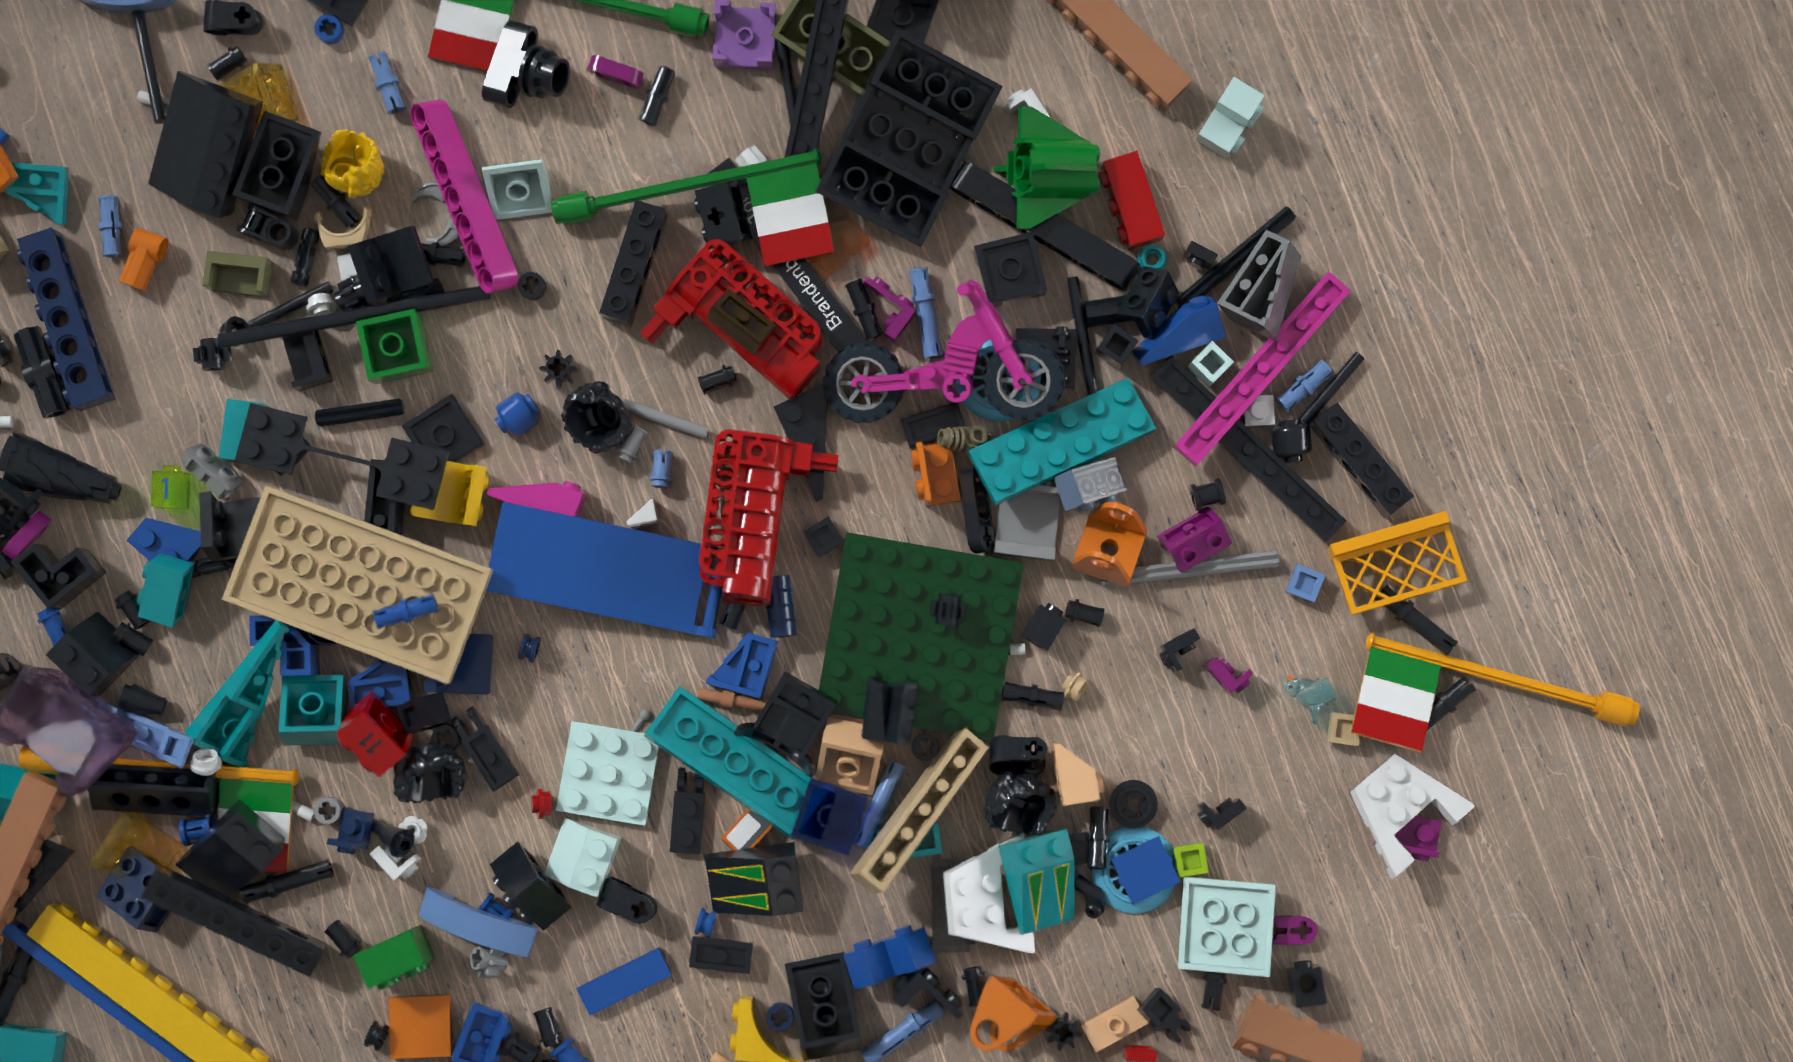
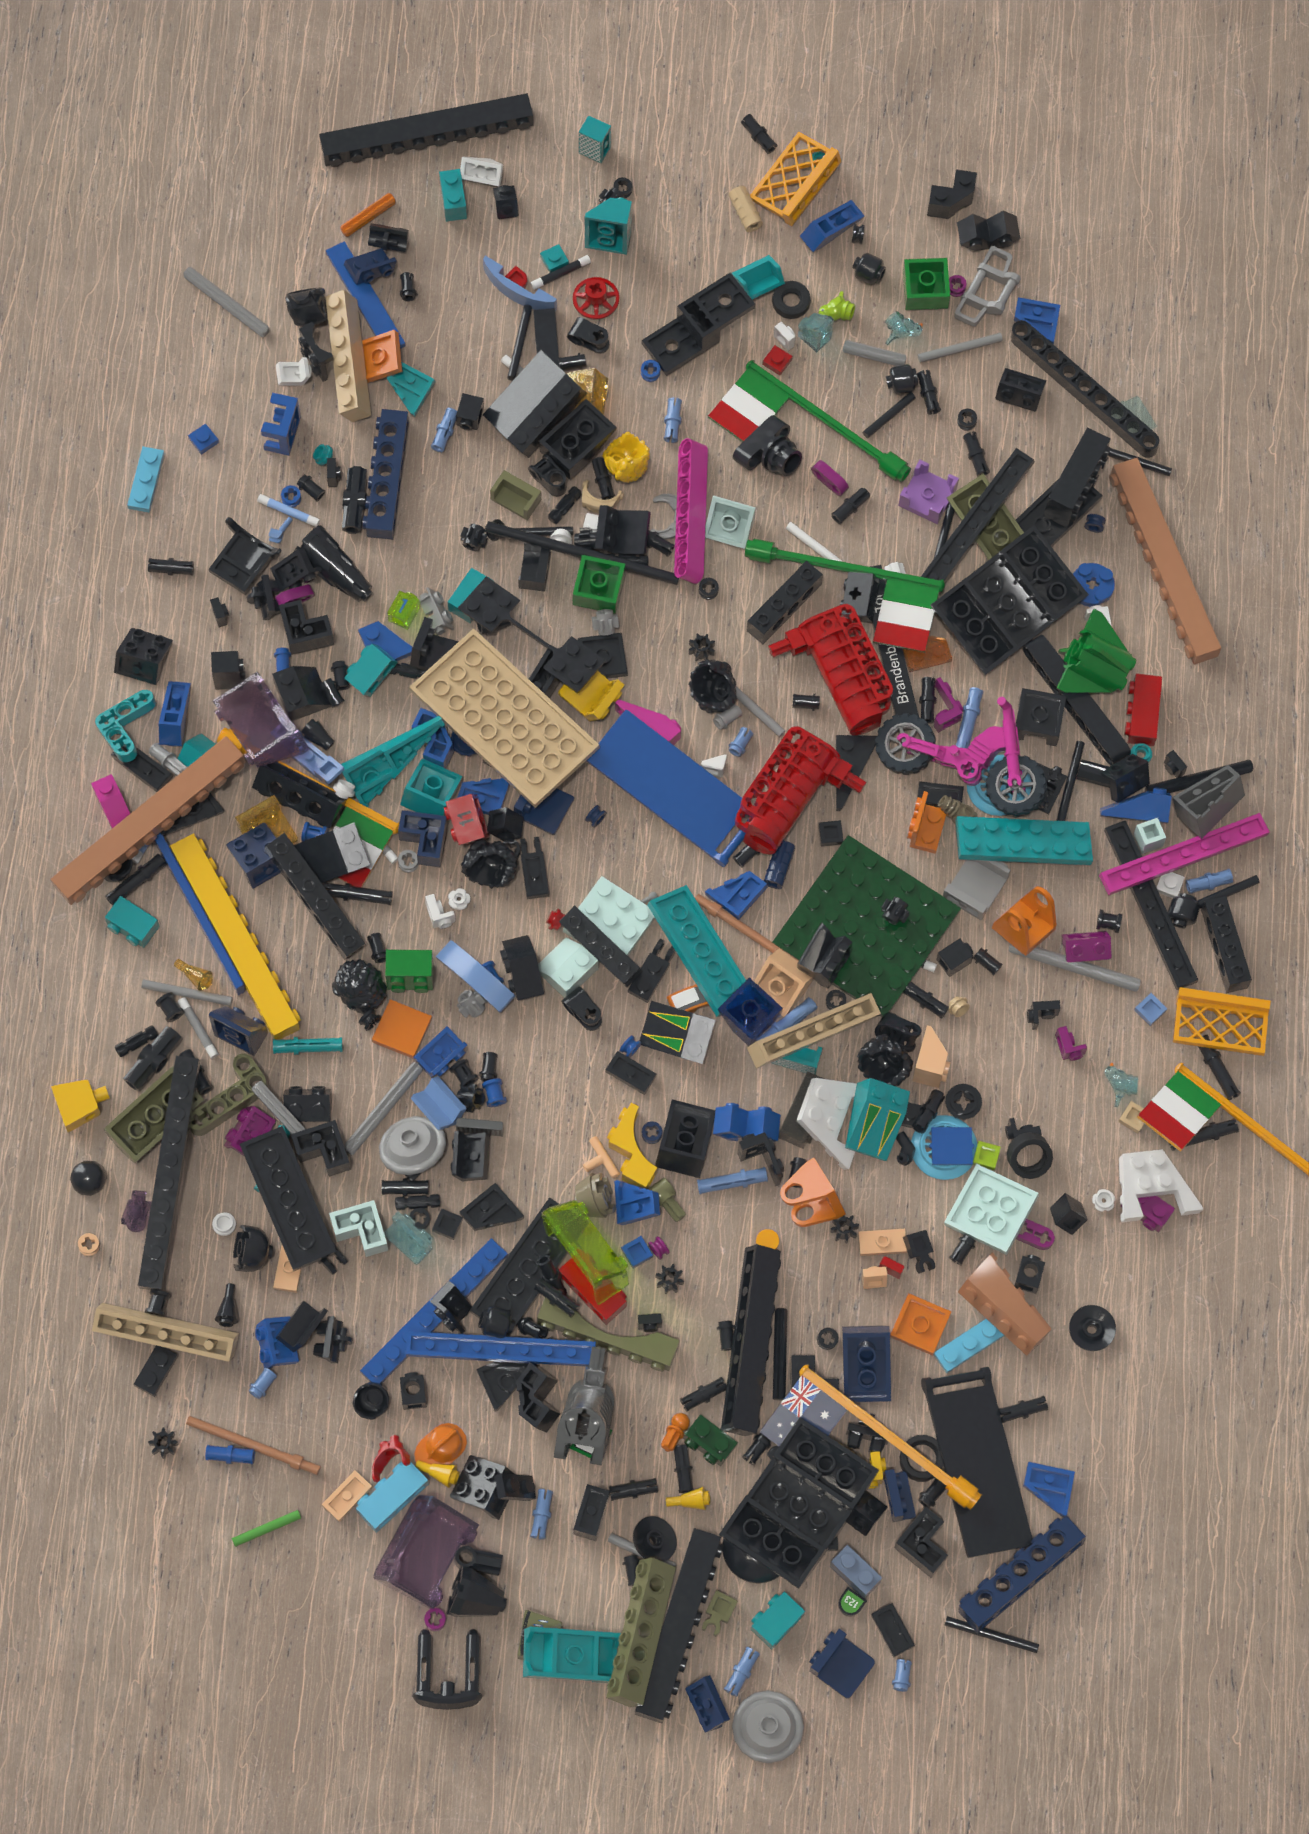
camera: 20 degrees right, 15 degrees down
orange piece [119,227,168,291] -> none
black axle [315,398,404,427] -> none
dark blue bracket [327,808,374,854] -> none
black cone [371,819,414,858] -> none
blue pin [373,593,439,629] -> none
blue head [494,392,541,437] -> none
blue tile [576,947,672,1016] -> none
dark brown slope [707,289,776,354] -> none
black piece [734,671,837,777] -> none
black beam [960,466,994,554] -> none
brick [1054,457,1128,513] -> none
black brick [1095,324,1139,370] -> none
light aqua brick [1195,77,1265,159] -> none
none -> black hair [332,959,387,1014]
none -> dark blue brick [398,810,447,867]
none -> black brick [456,393,484,430]
none -> black tile [533,308,559,366]
none -> black brick [559,905,643,988]
none -> light grey gear [592,609,619,635]
none -> white bar [786,522,842,562]
none -> black tyre [1007,1132,1053,1179]
none -> black panel [1050,1193,1088,1235]
none -> black dish [1069,1305,1116,1351]
none -> blue plate [1073,563,1115,607]
none -> white plate [1092,1189,1115,1212]

